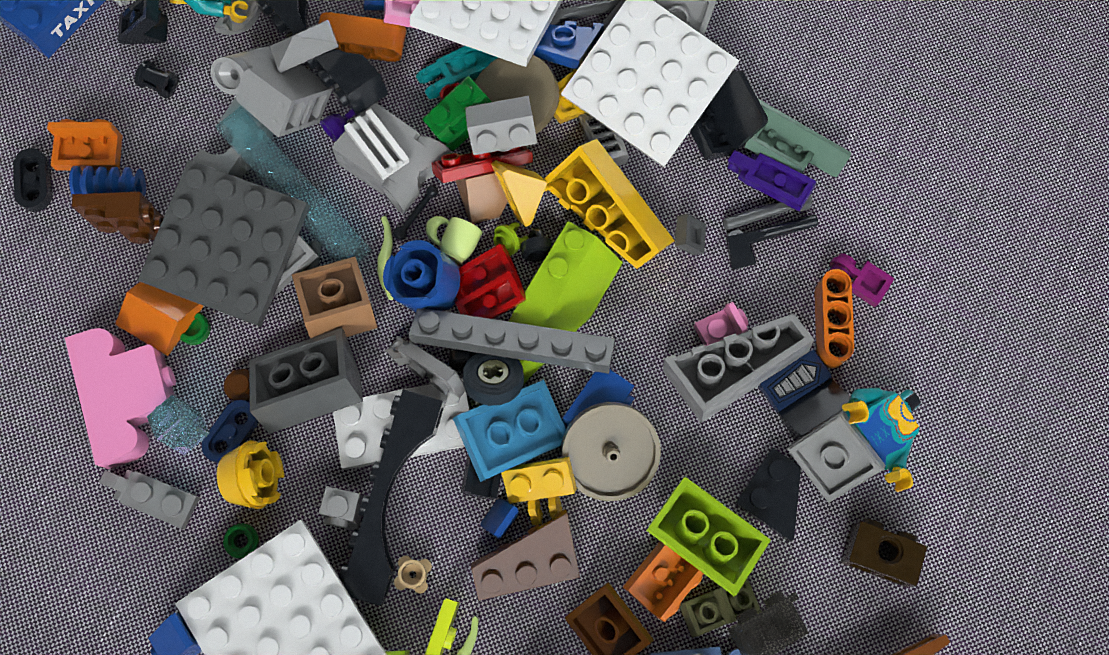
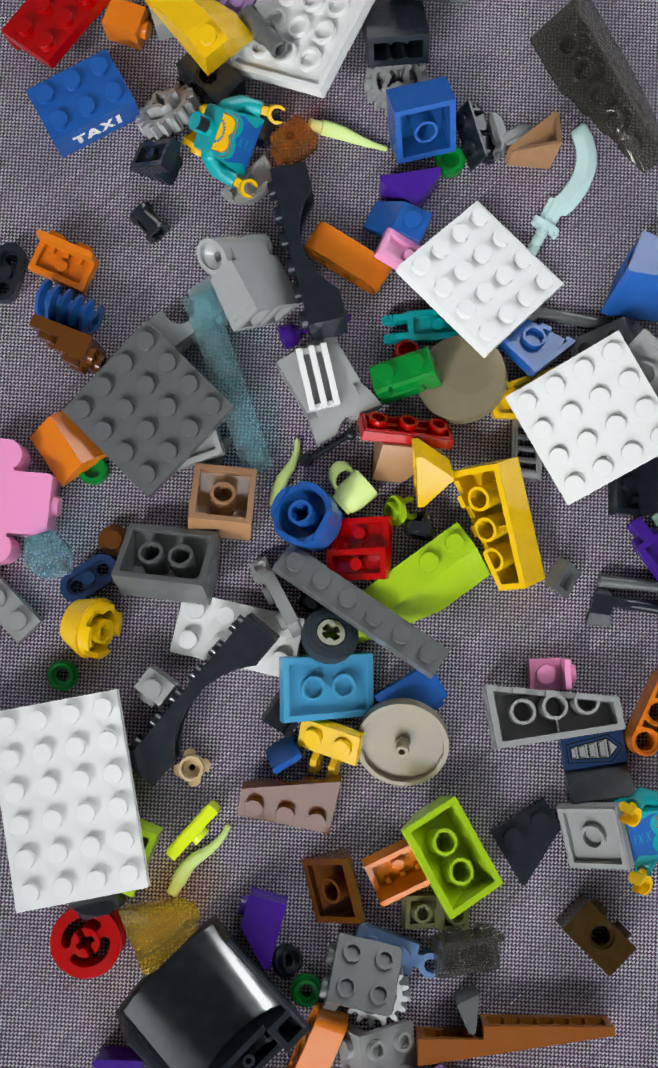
camera: 30 degrees right, 10 degrees up
light grey slope [270,20,339,73] -> none
light grey brick [465,96,538,155] -> none

